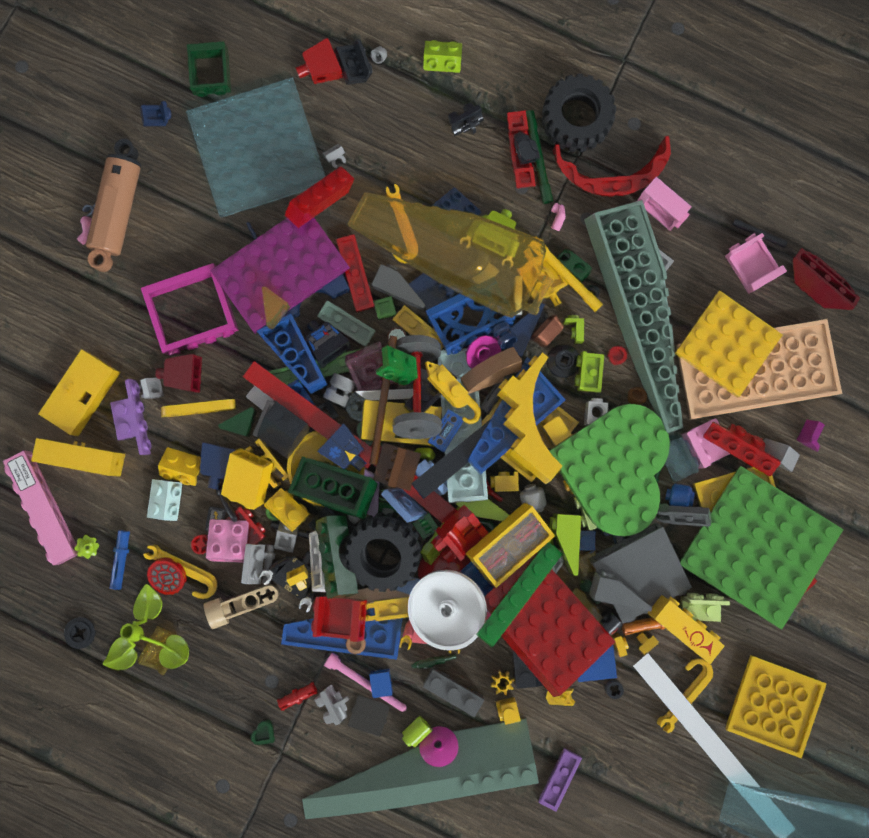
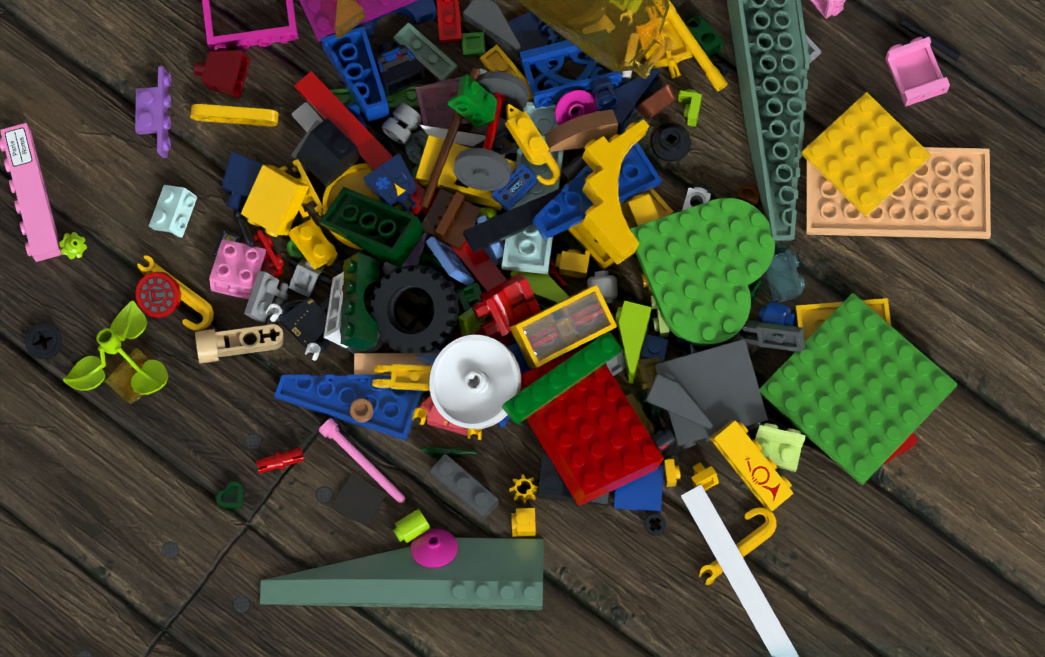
camera: 15 degrees right, 10 degrees down
yellow brick [31,438,125,476] -> none
yellow brick [38,349,121,436] -> none
blue pin [109,530,130,590] -> none
light grey tile [139,378,164,399] -> none
yellow bracket [158,447,201,486] -> none
red wheel [191,534,208,554] -> none
dark green slope [218,407,257,437] -> none
yellow tile [286,565,308,591] -> none
red panel [311,596,367,642] -> none
light grey hips [314,685,349,725] -> none
blue panel [369,668,393,698] -> none
medium lavender tile [538,748,582,811] -> none
yellow piece [546,688,575,706] -> none
lime bracket [575,351,604,393] -> none
red tile [607,346,627,365] -> none
orange pin [622,618,665,636] -> none
bright pink bracket [681,418,730,469] -> none
red bracket [703,422,781,476] -> none
yellow plate [725,655,826,759] -> none
light grey slope [763,438,800,472] -> none
dark red wedge [793,248,860,310] -> none
magenta tile [796,420,825,452] -> none

